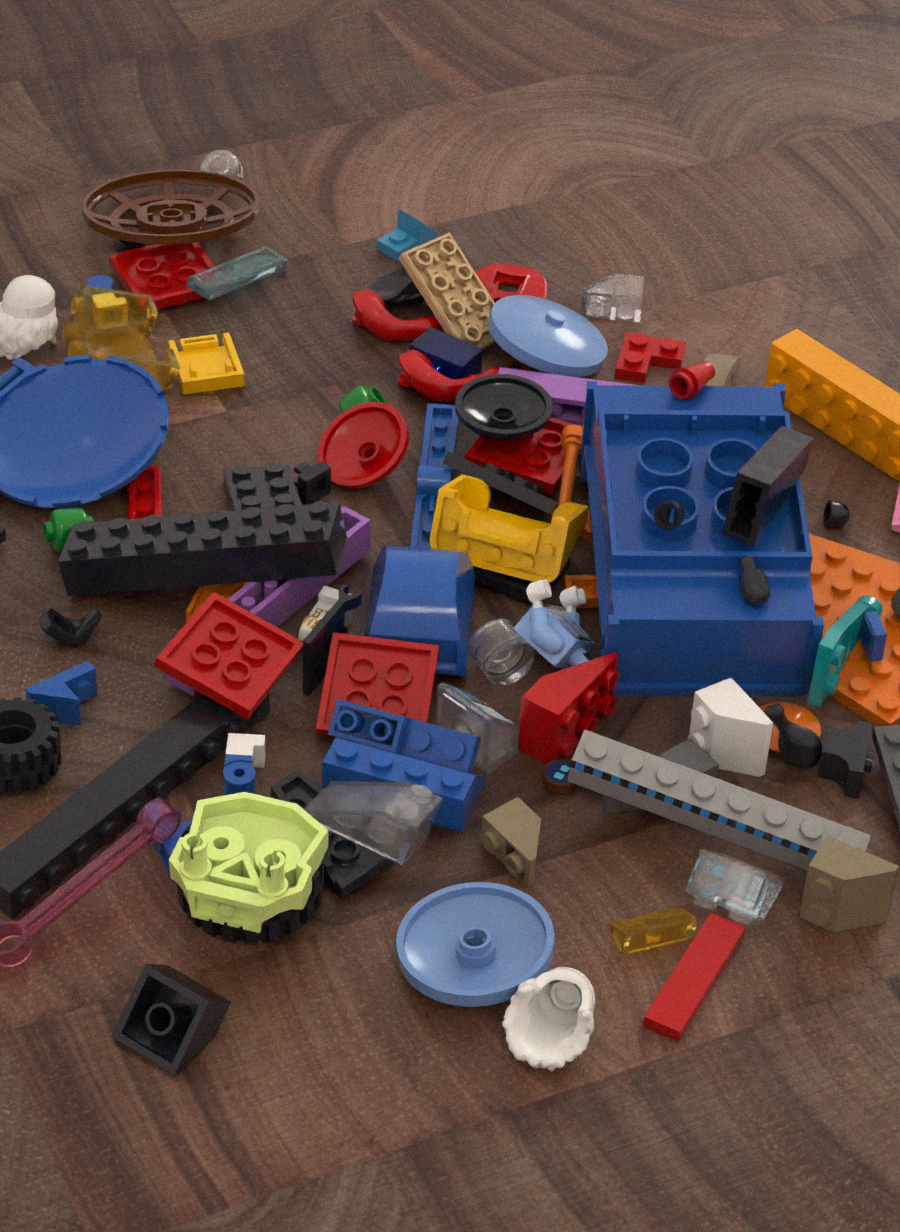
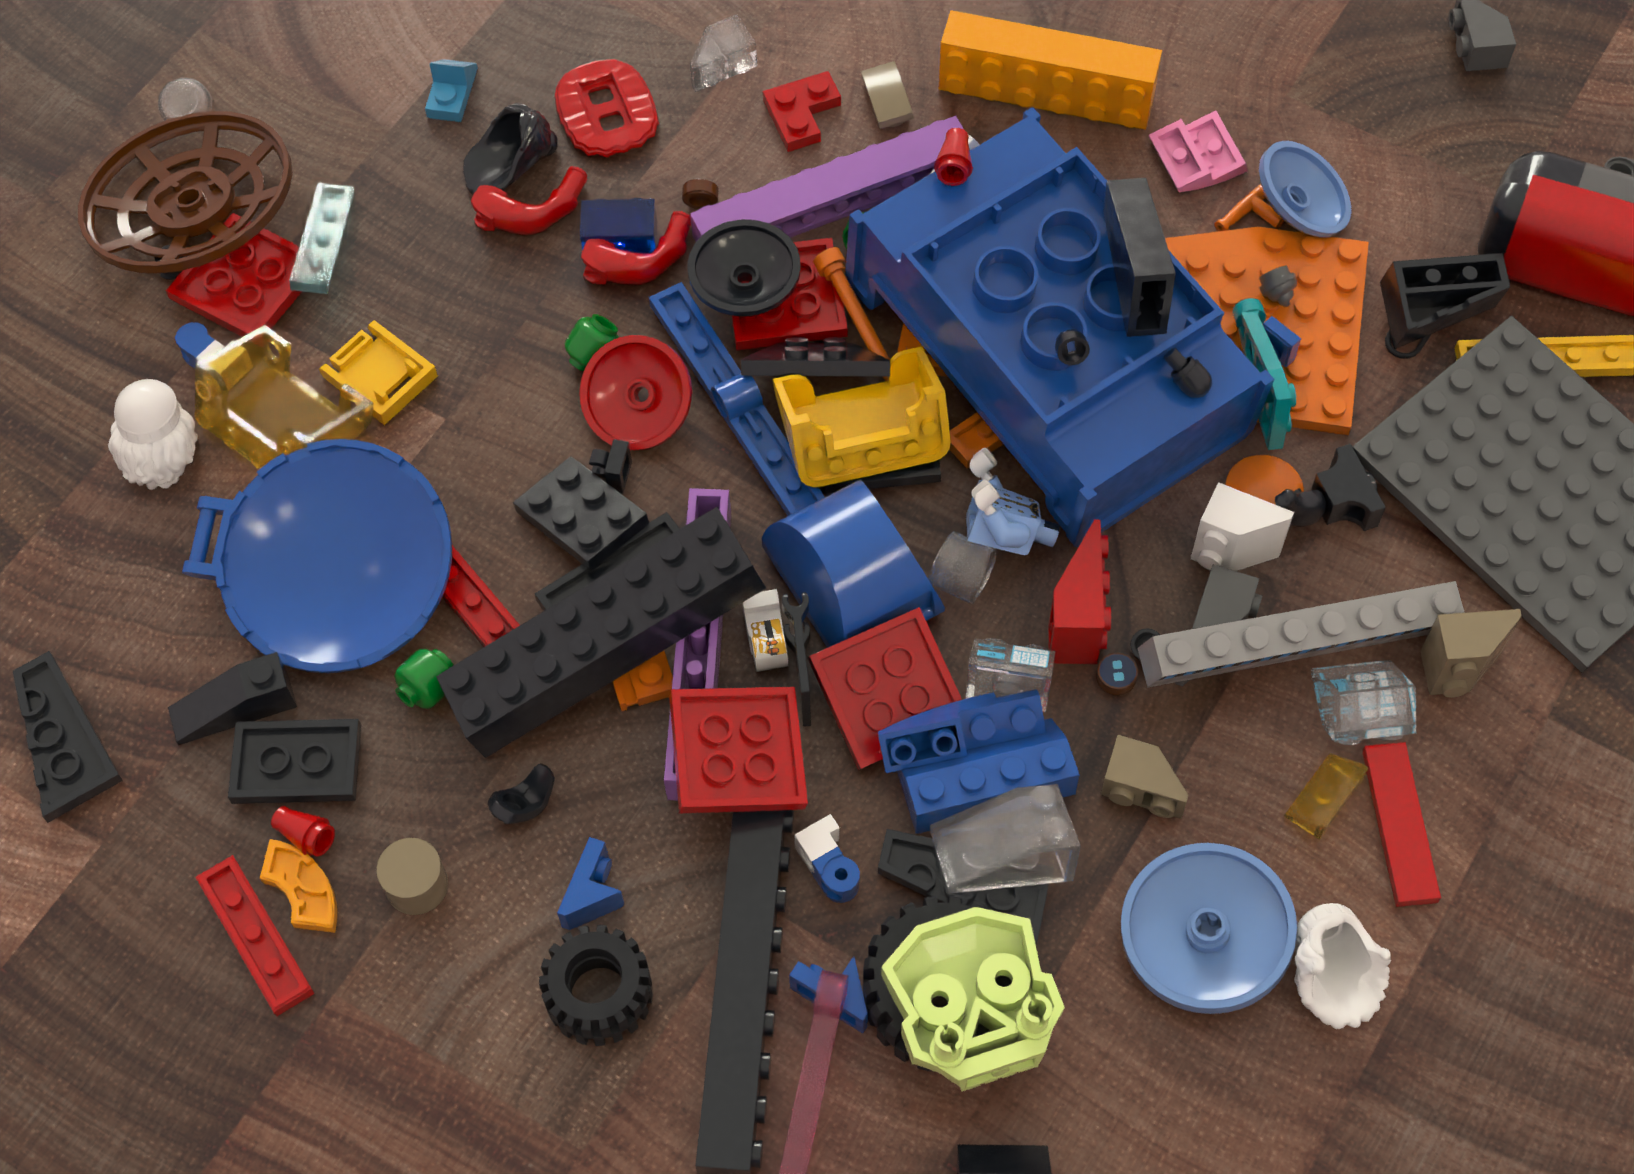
camera: 30 degrees left, 20 degrees up
tan tile [398,232,497,359] -> none
medium blue dish [487,295,608,377] -> none

